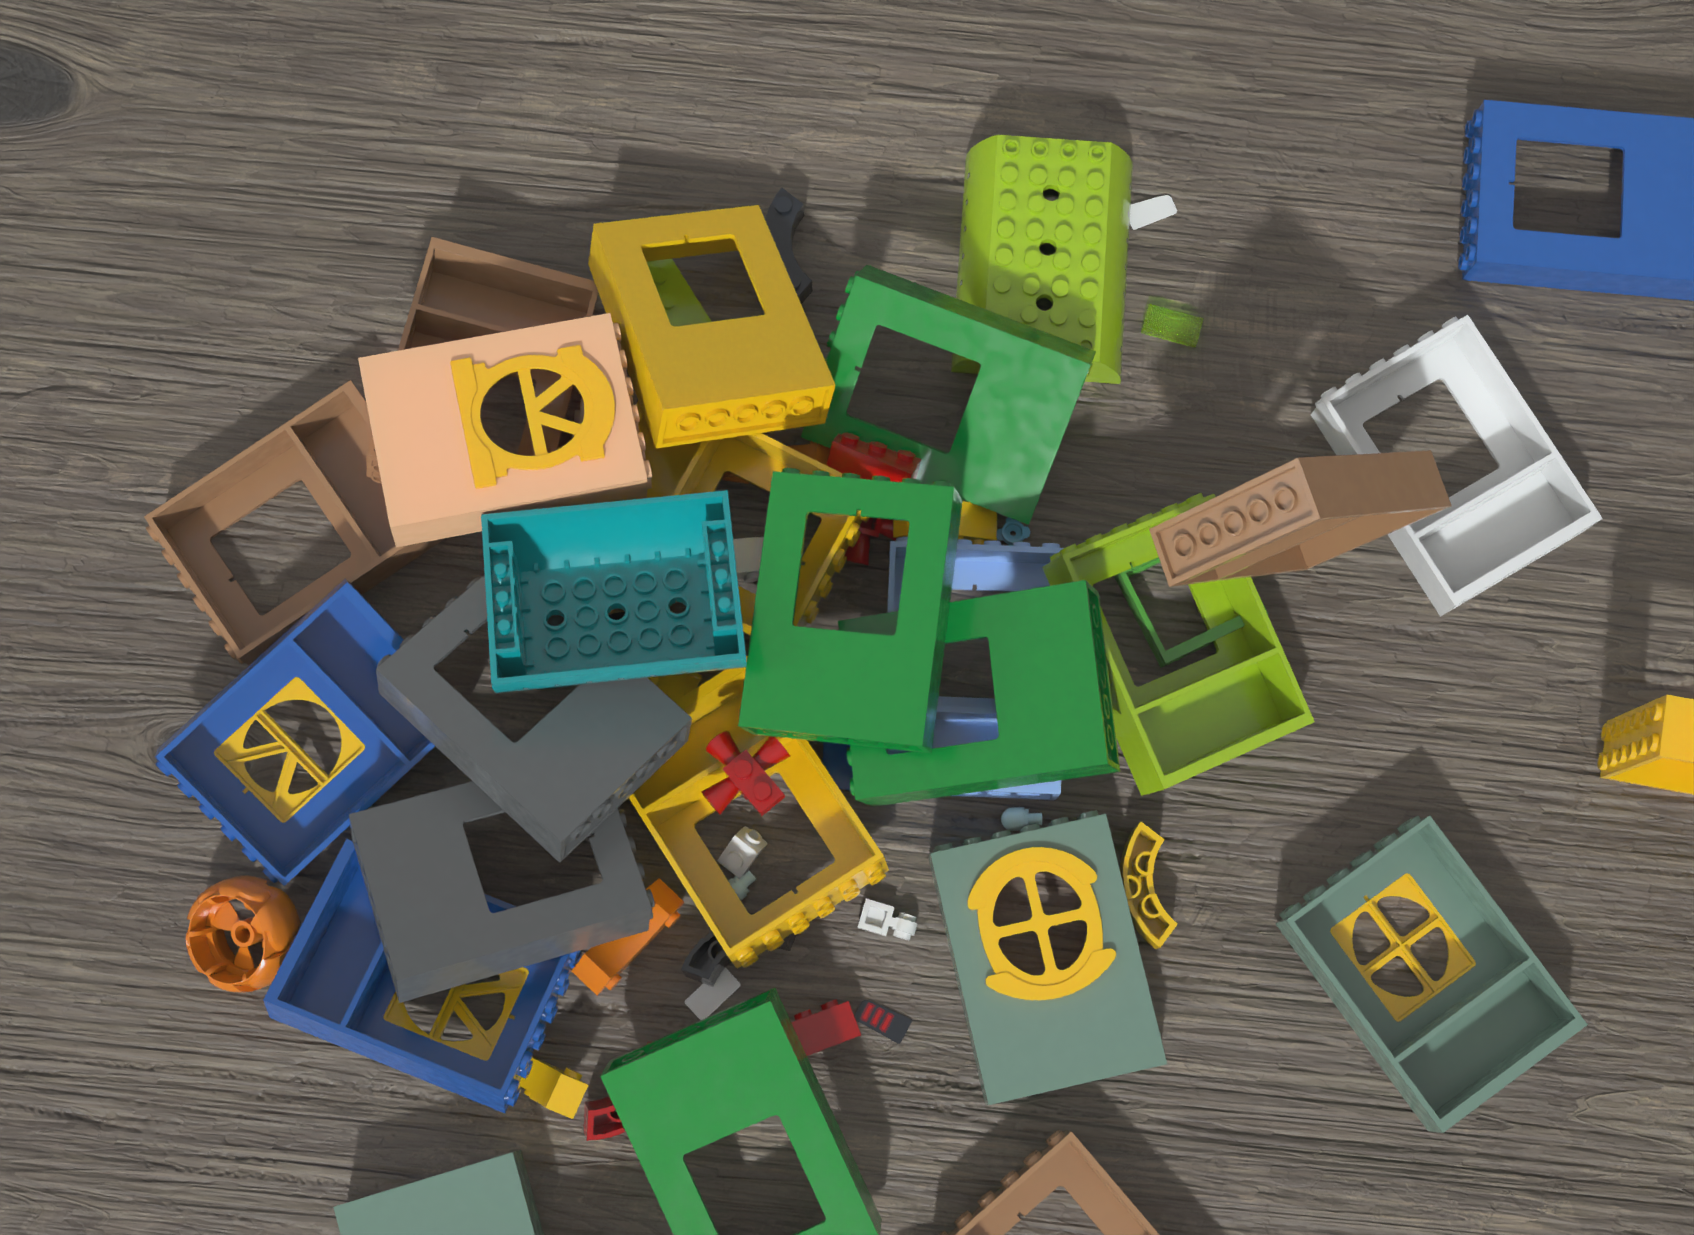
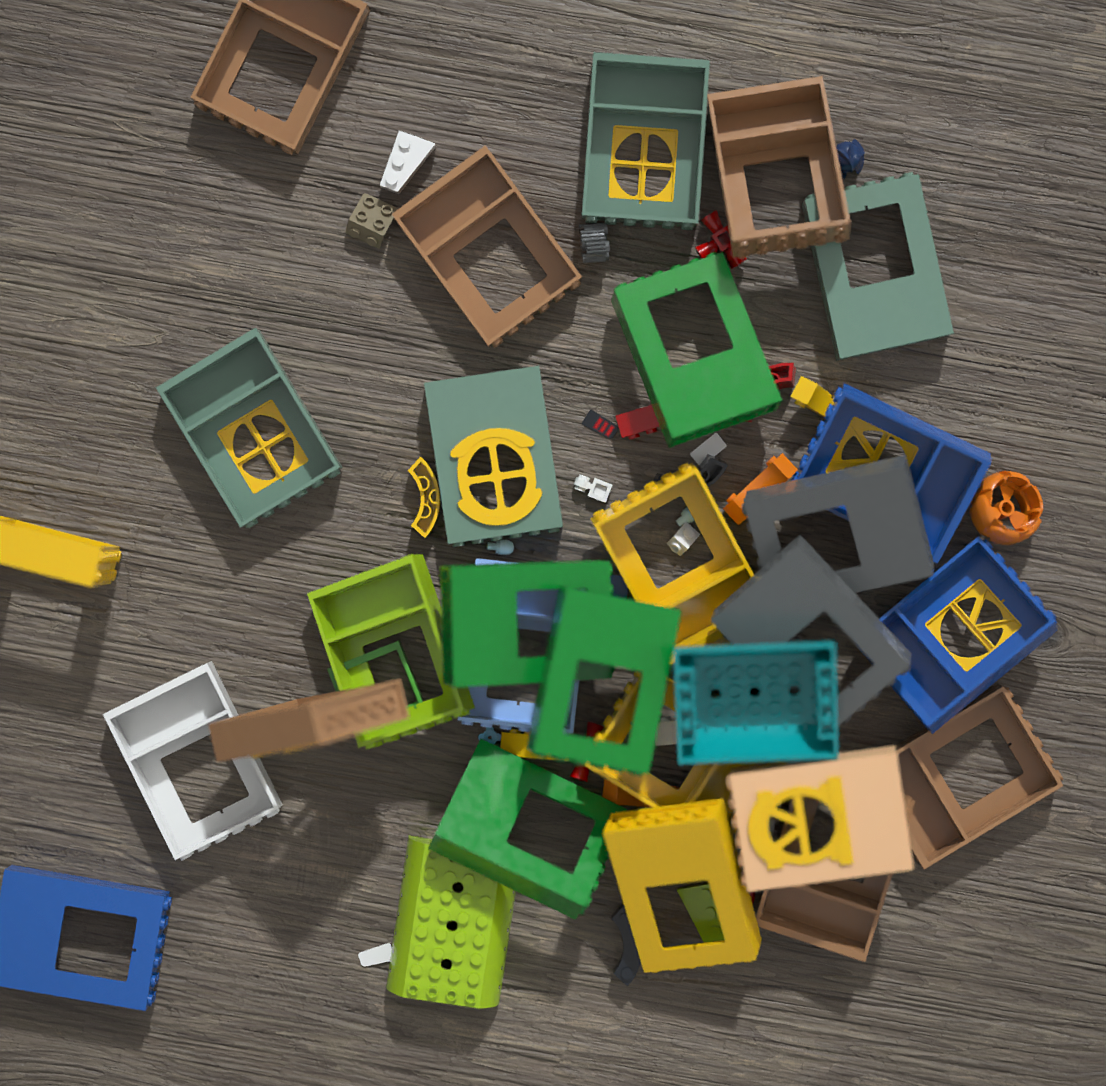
camera: 175 degrees left, 10 degrees up
red brick [701,731,790,816] -> none
red wedge [826,433,922,482] -> none
clear neon green plate [1141,304,1204,348] -> none

